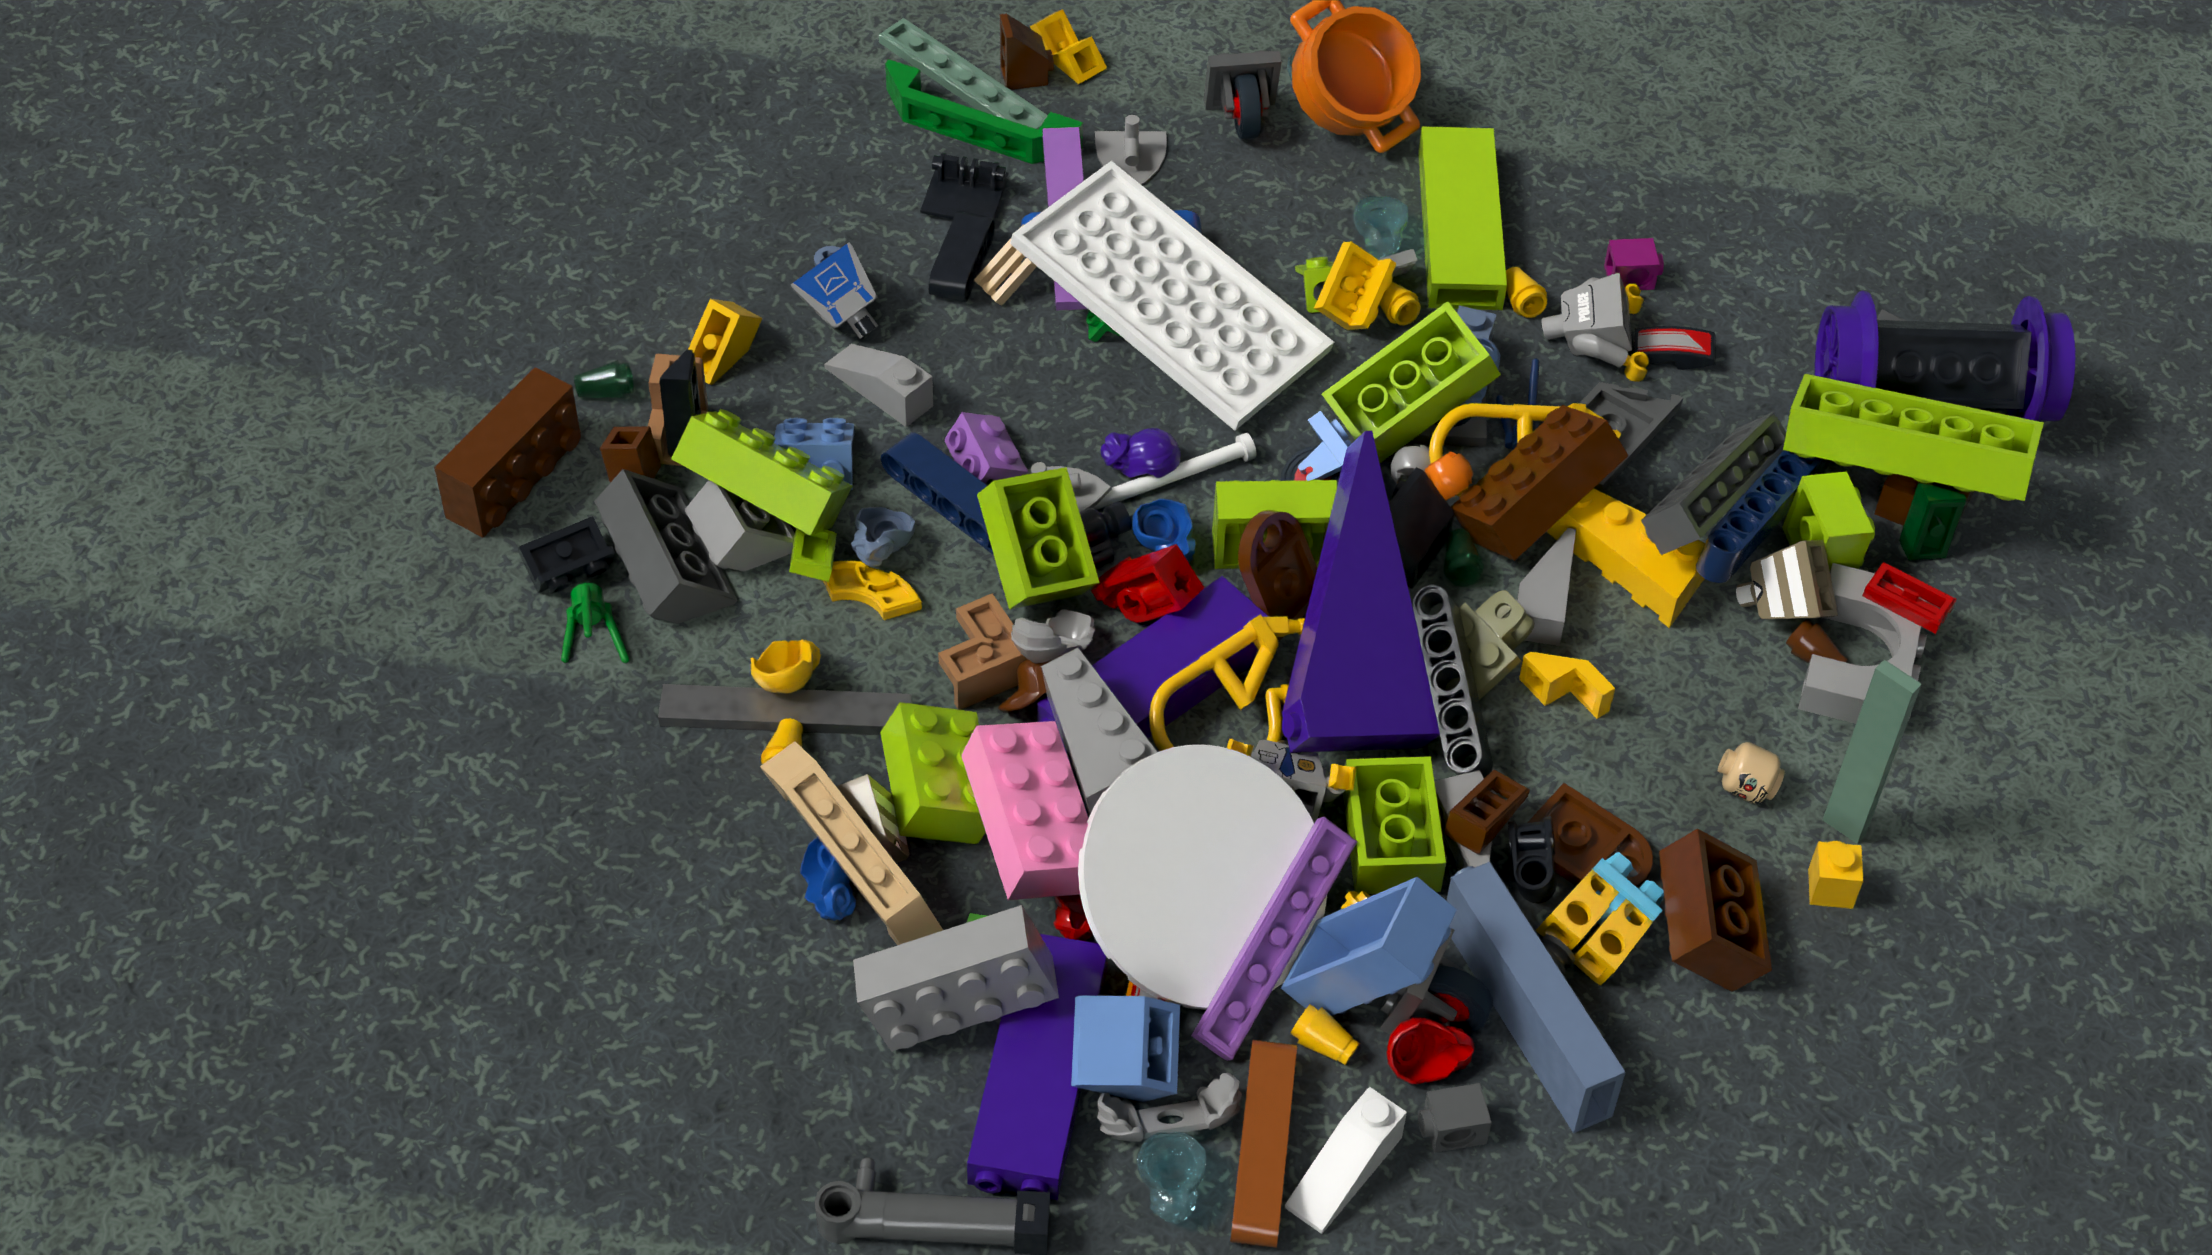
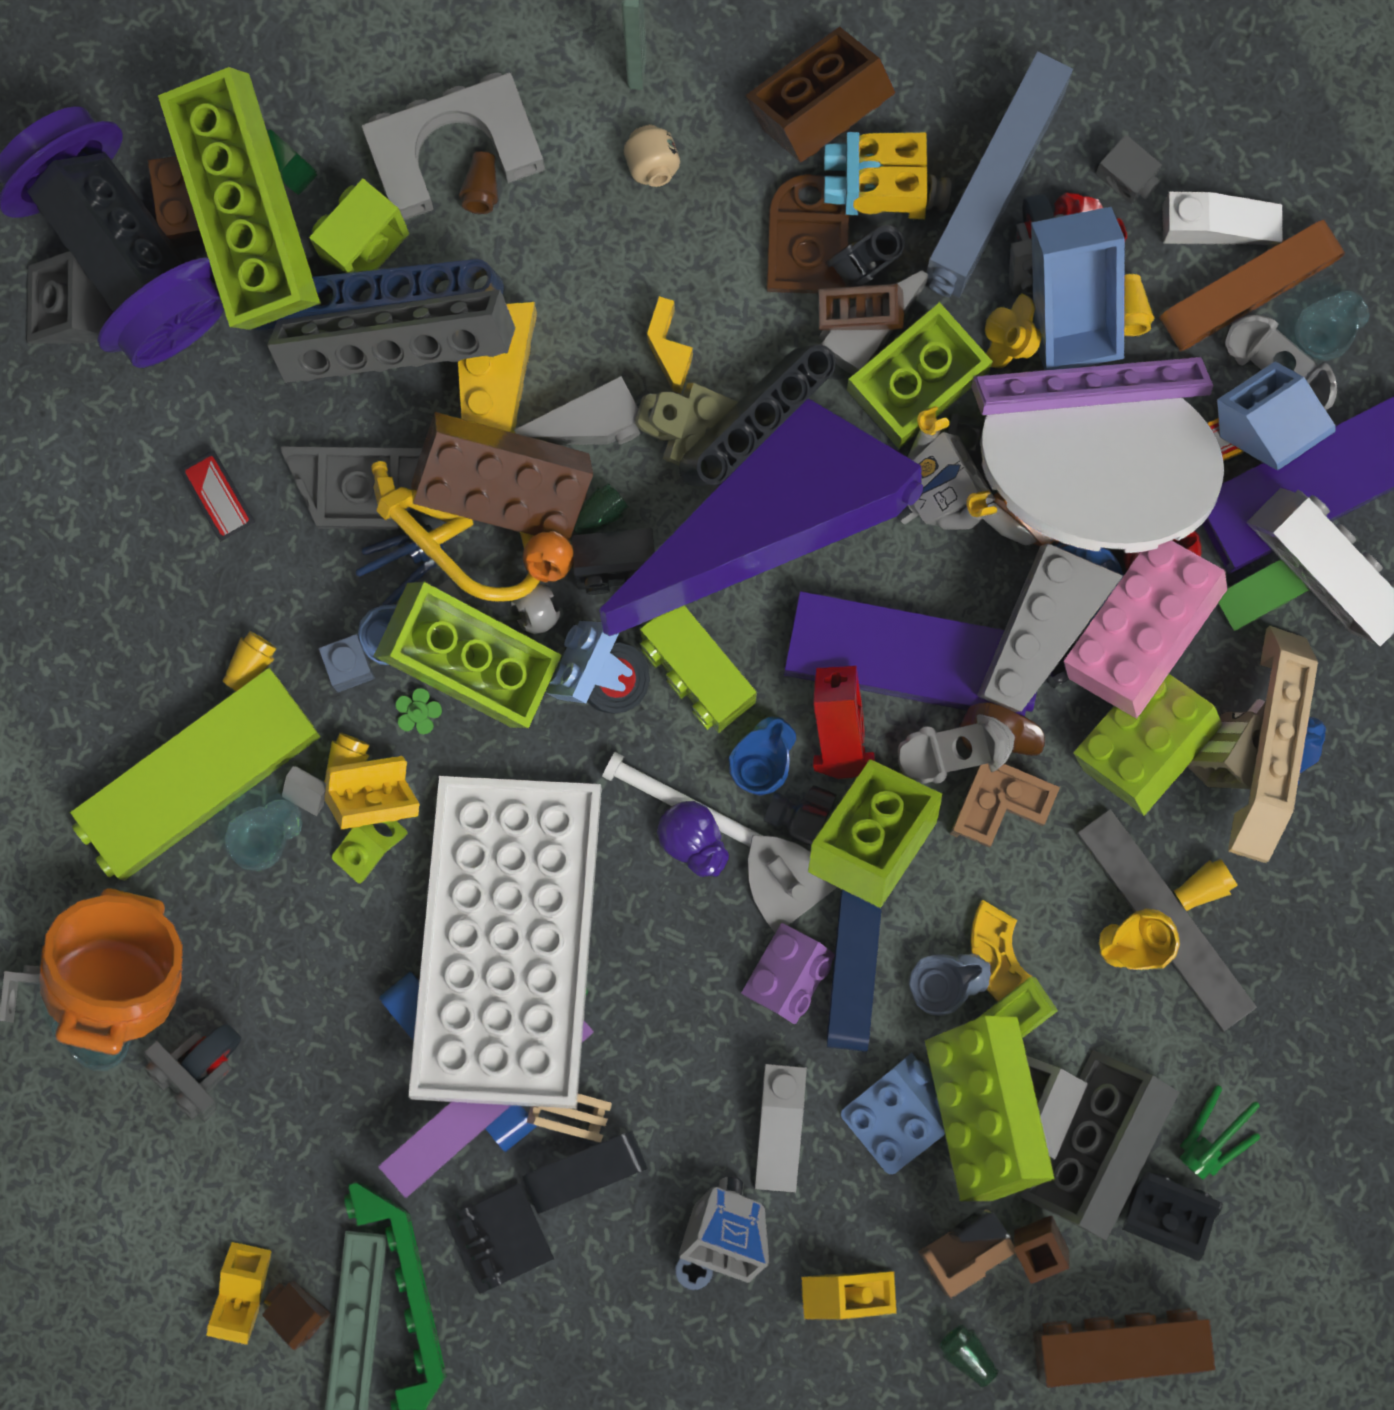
camera: 125 degrees left, 30 degrees up
light grey shield [1095,115,1167,185] -> none
yellow piece [1149,614,1305,751] -> none
reddish brown tile [1238,510,1317,641] -> none
light grey torso [1542,273,1649,382] -> none
magenta brick [1604,238,1664,290] -> none
dark tan torso [1736,540,1838,619] -> none
yellow brick [1808,841,1863,909] -> none
red tile [1862,562,1957,634] -> none

